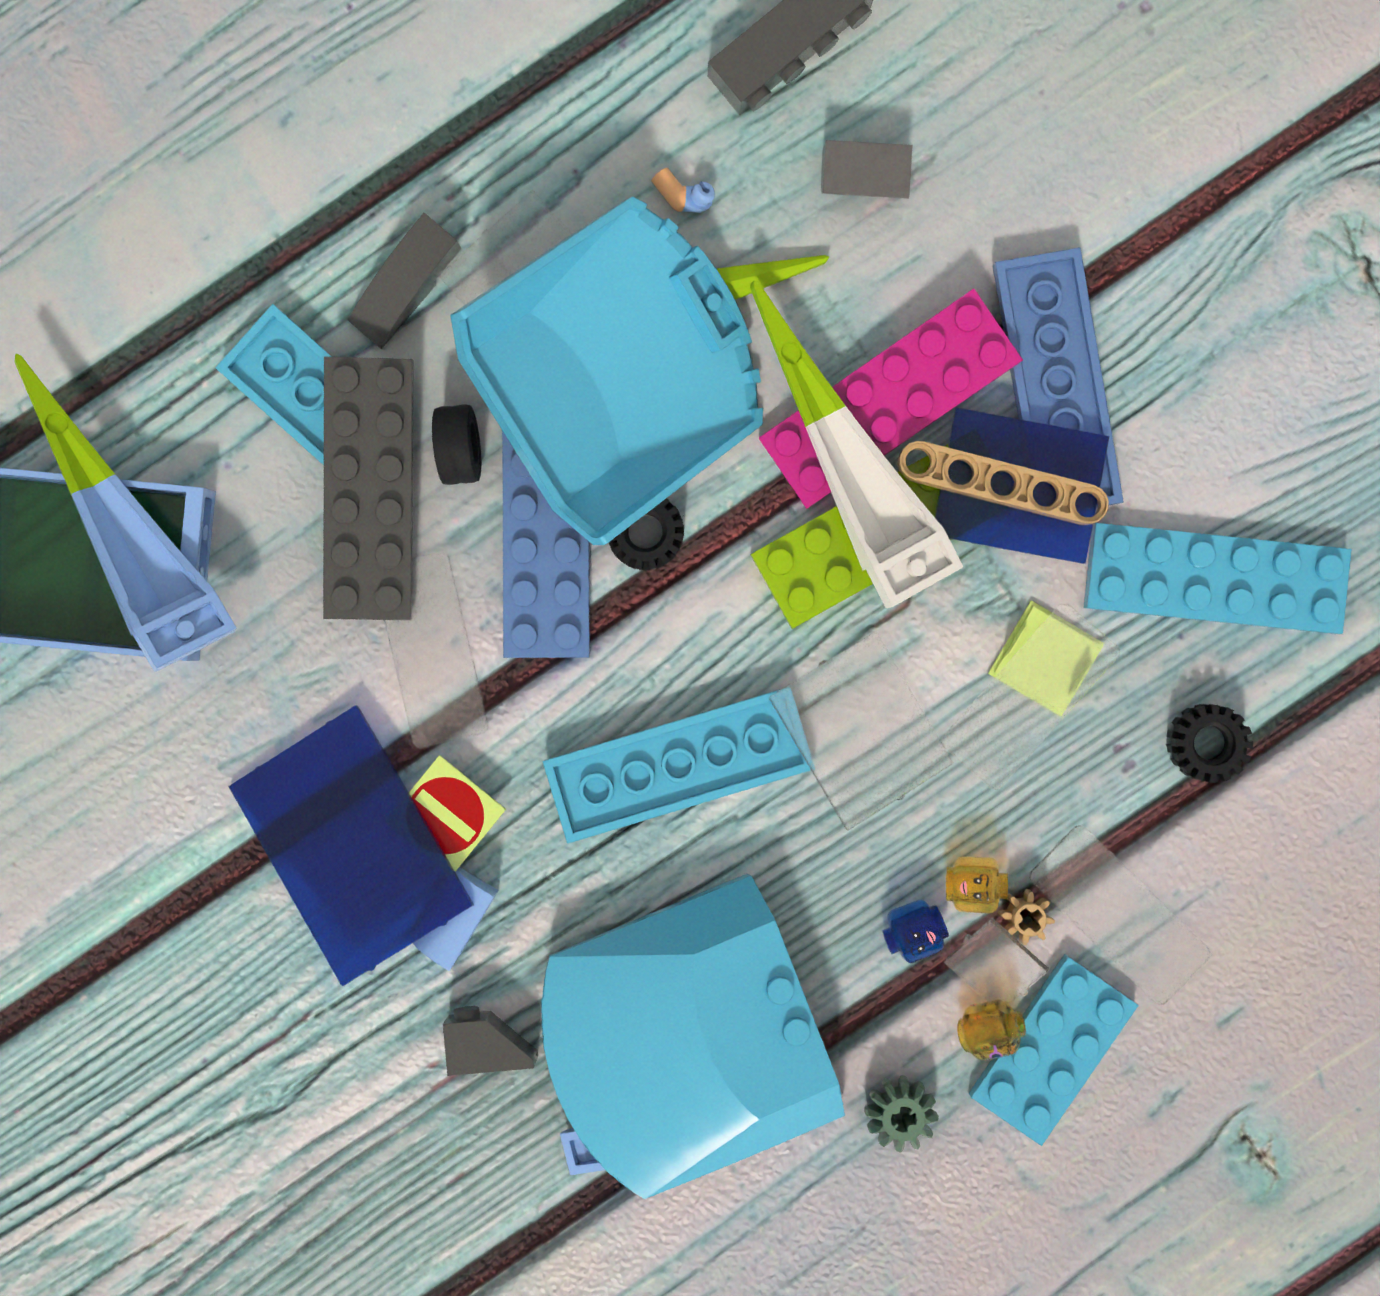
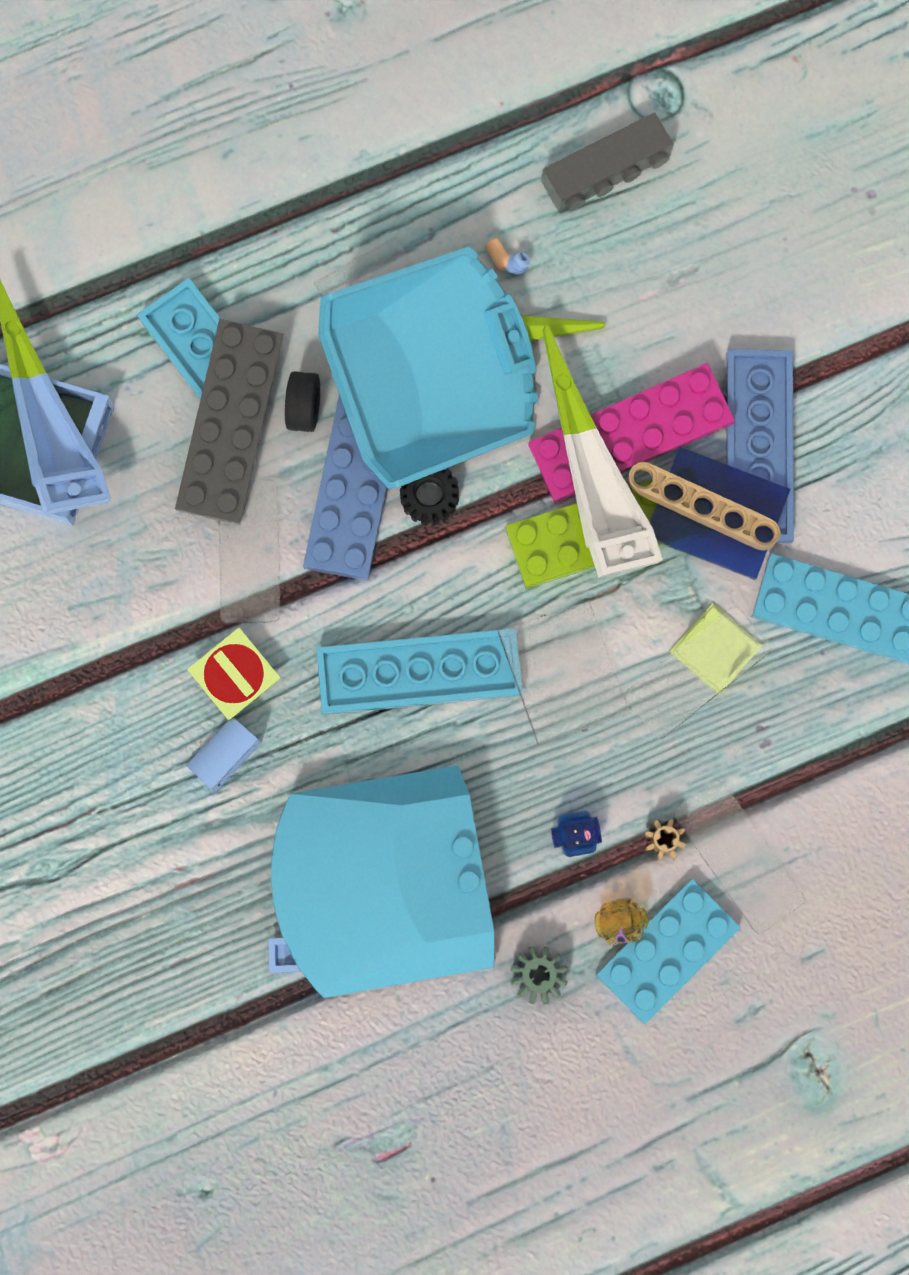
camera: 10 degrees right, 10 degrees down
clear blue piece [228,705,474,987] -> none
dark grey slope [348,213,462,349] -> none
dark grey slope [443,1006,538,1076] -> none
flat silver brick [821,140,913,199] -> none
clear piece [944,918,1049,1012] -> none
clear yellow head [946,857,1008,914] -> none
black tyre [1166,704,1253,783] -> none

